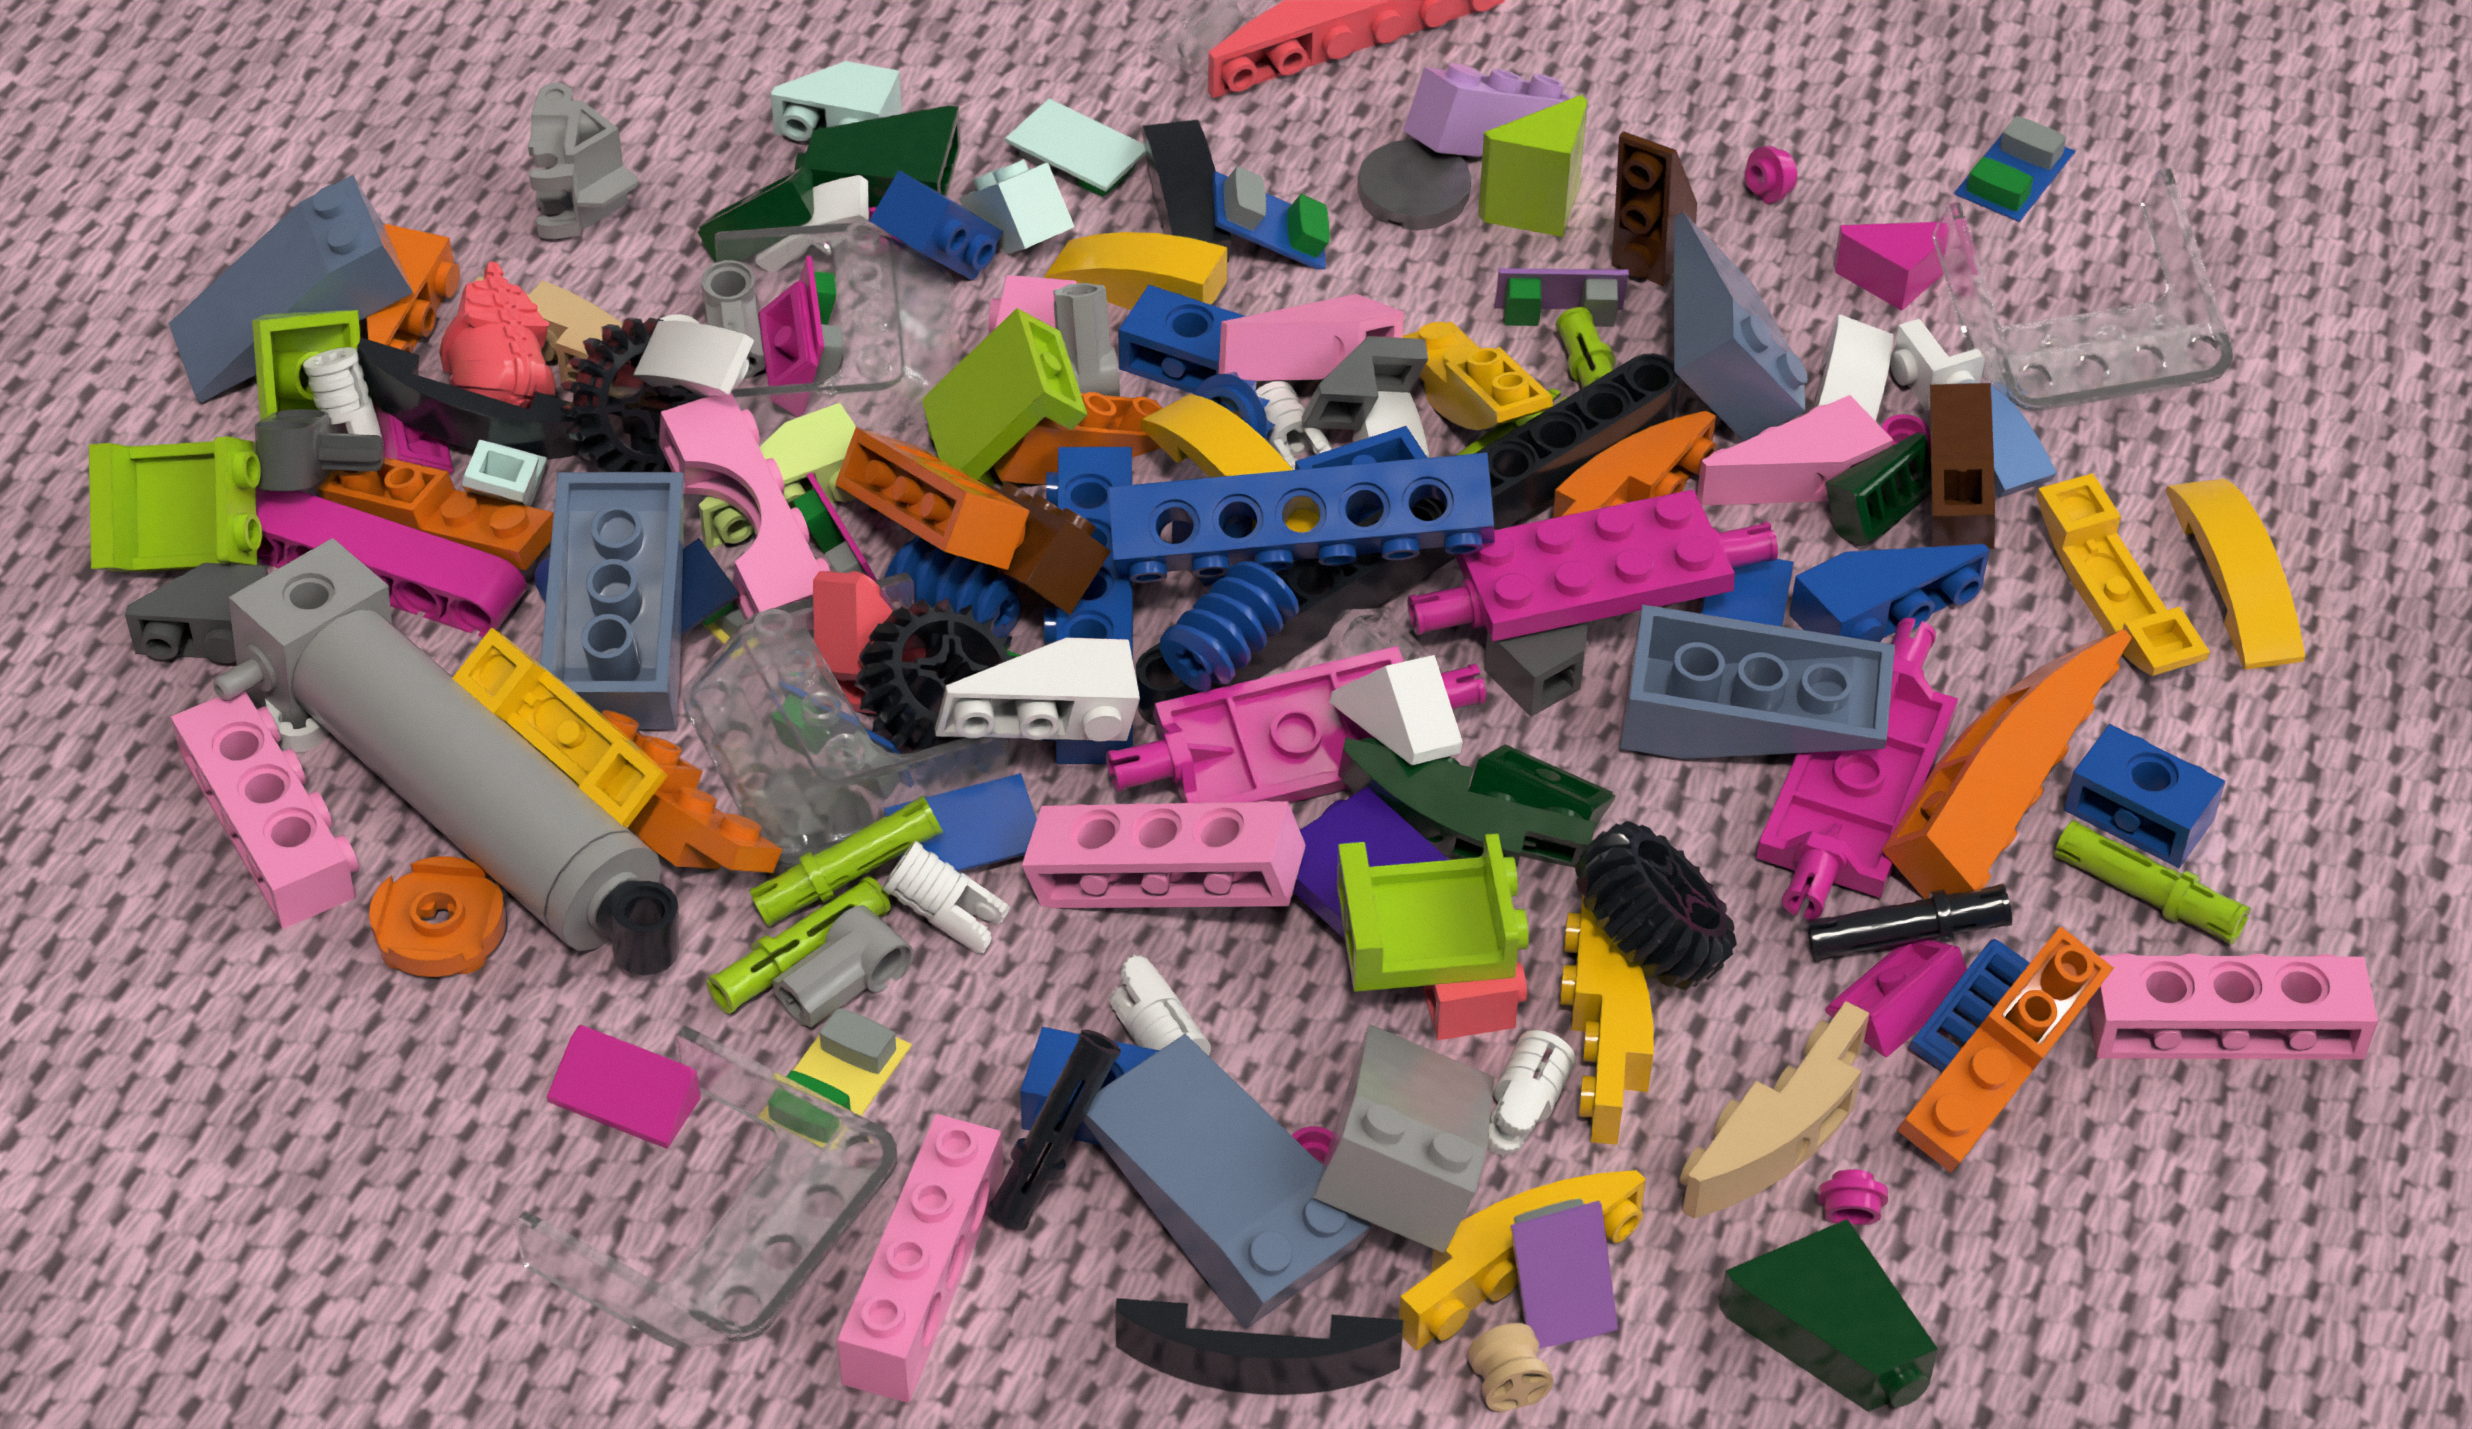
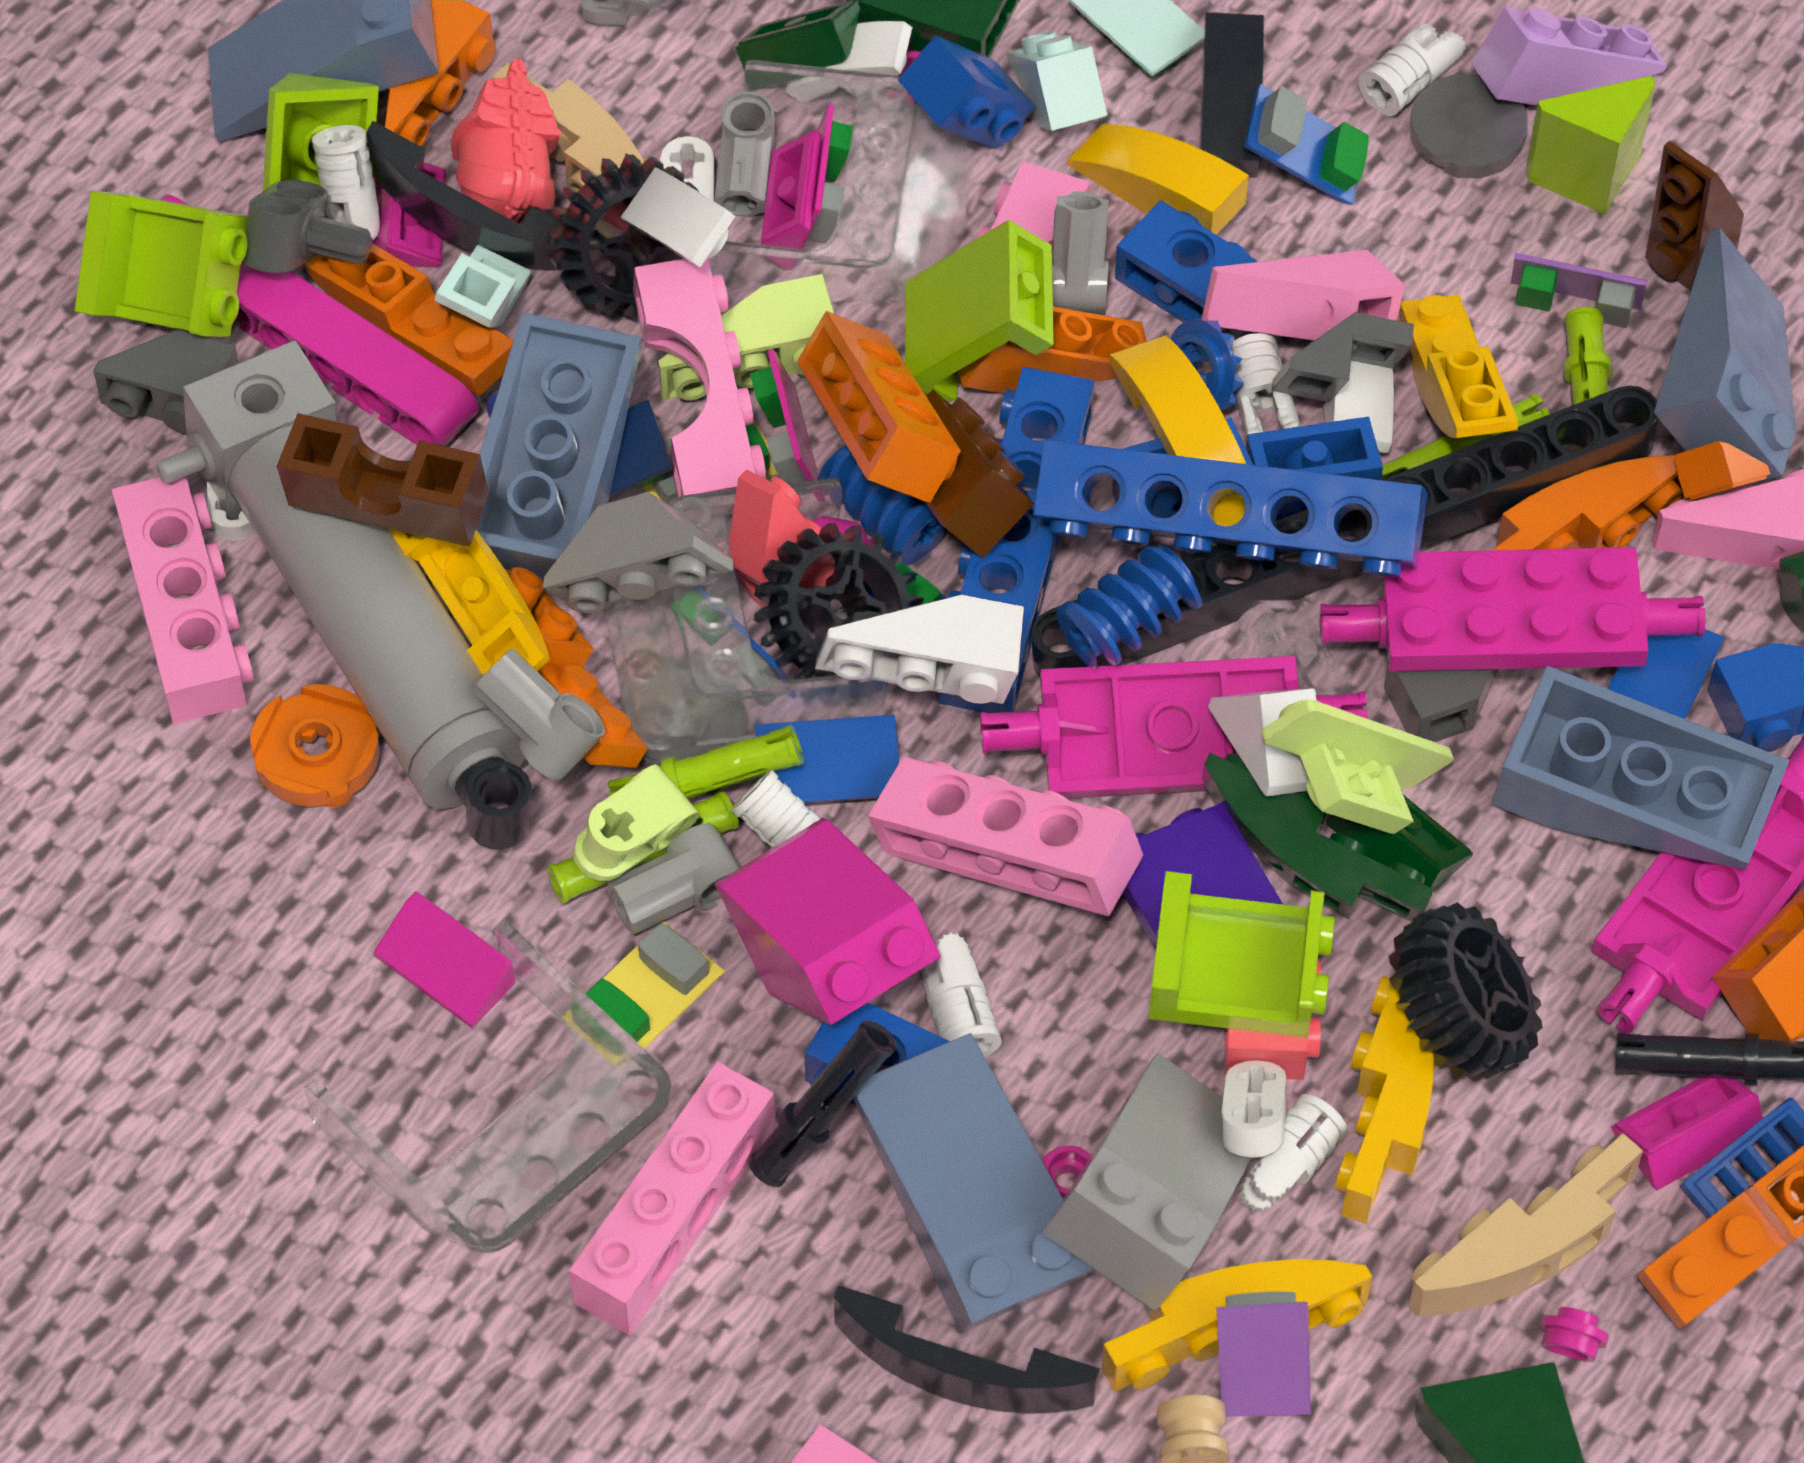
camera: 15 degrees right, 10 degrees up
none -> reddish brown arch [276,413,489,547]
none -> light grey piece [471,648,605,780]
none -> light grey slope [543,492,733,613]
none -> yellowish green piece [573,764,700,881]
none -> dark pink slope [714,818,941,1025]
none -> white beam [1222,1060,1286,1158]
none -> yellowish green bracket [1261,699,1454,834]
none -> white hinge [1358,23,1466,116]
none -> orange slope [1674,441,1770,501]

